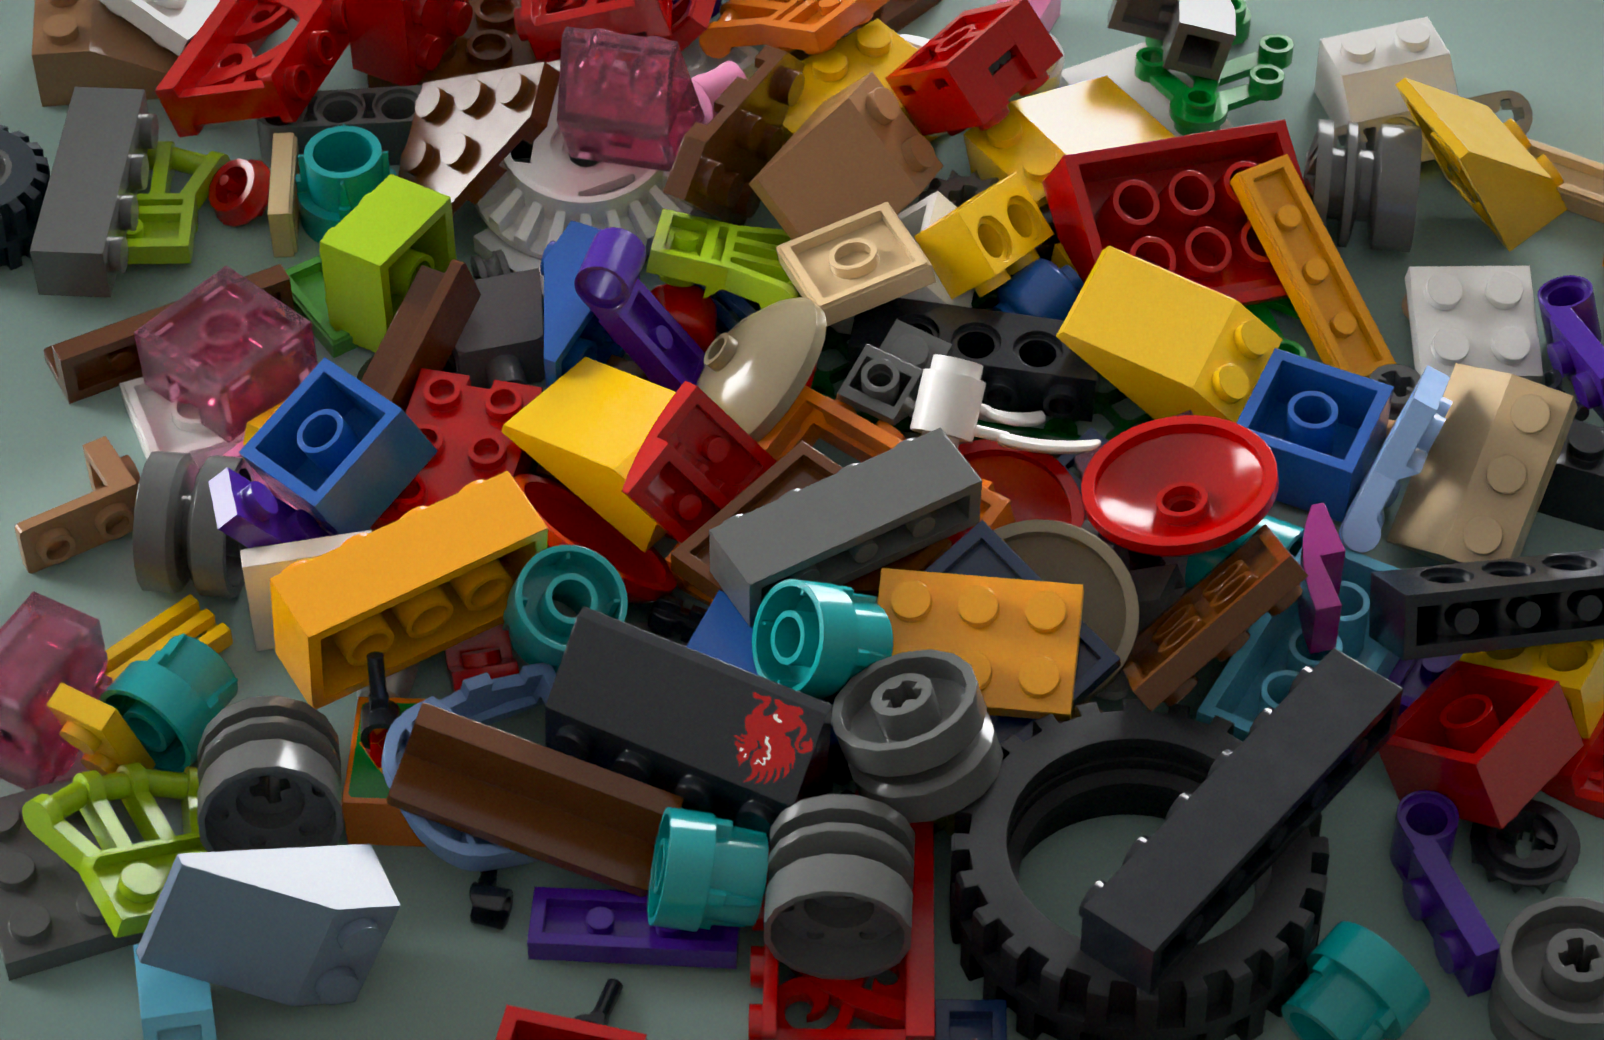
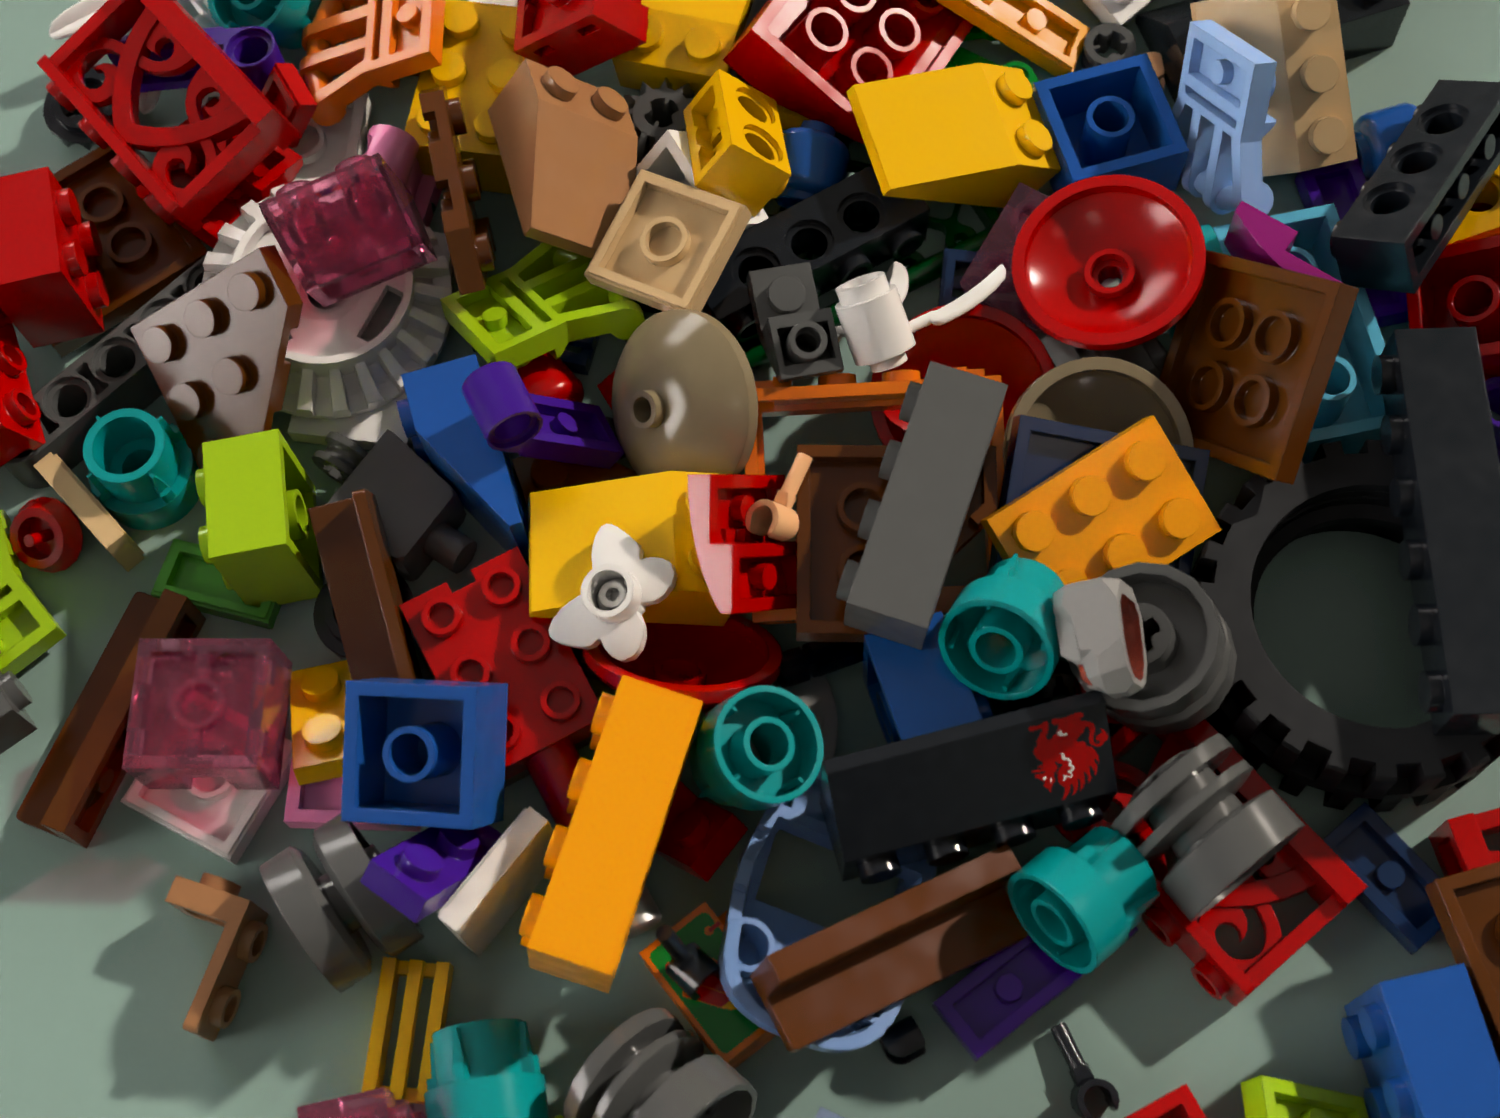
camera: 35 degrees left, 20 degrees up
none -> white animal [548,524,678,663]
none -> light nougat hand [745,452,813,541]
none -> light grey rock [1053,577,1147,699]

